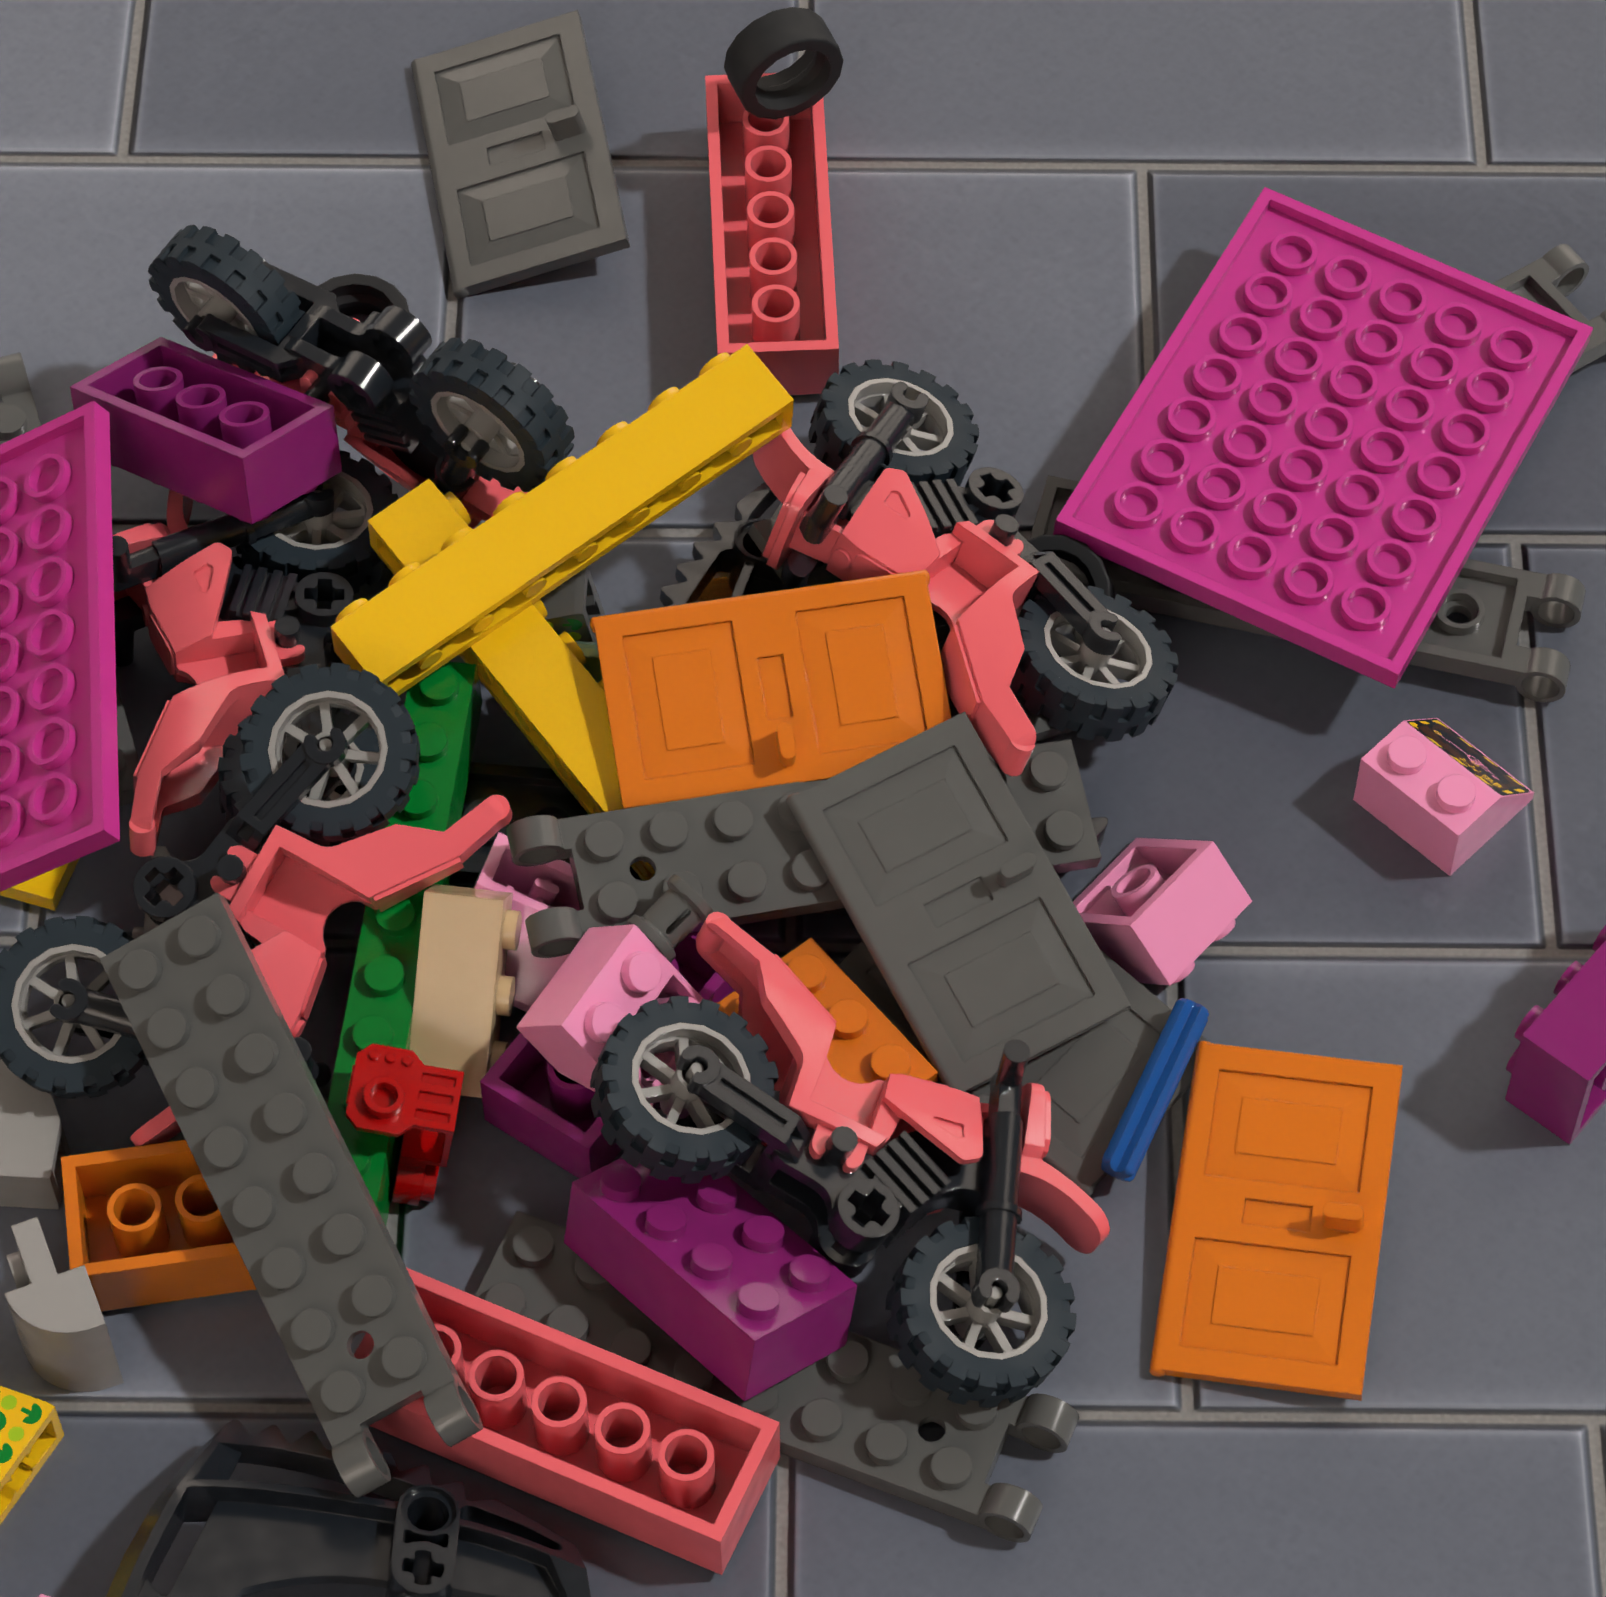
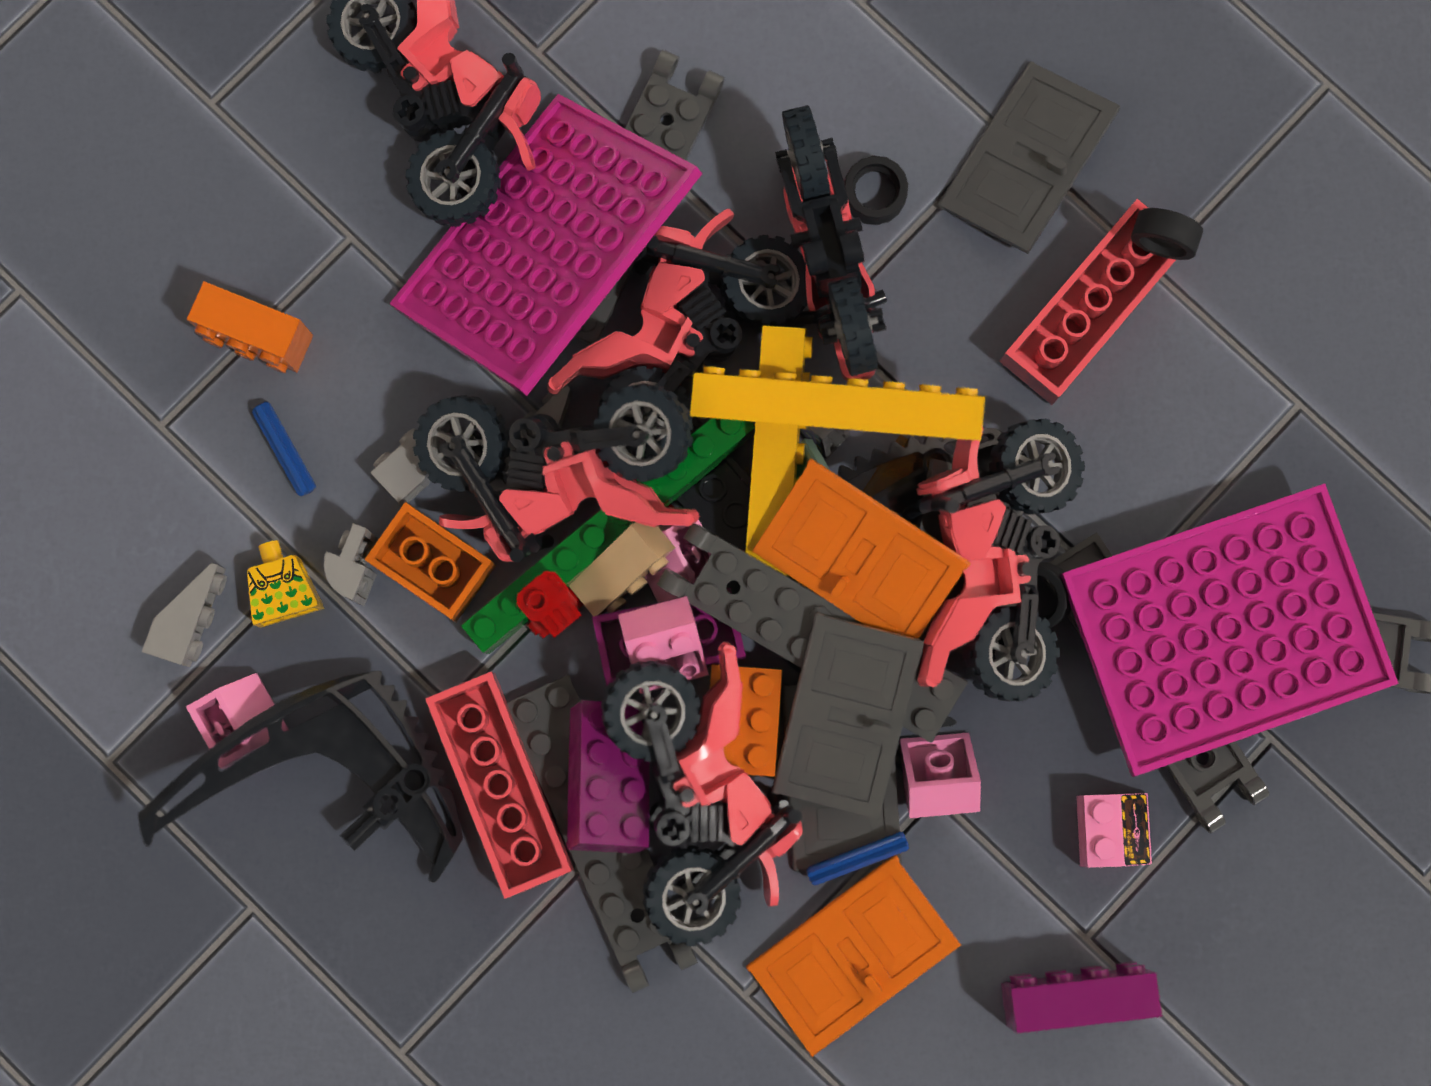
camera: 40 degrees right, 25 degrees up
magenta brick [70,337,342,524] -> none
dark grey hinge [100,893,483,1498] -> none
dark grey bush [627,874,714,963] -> none

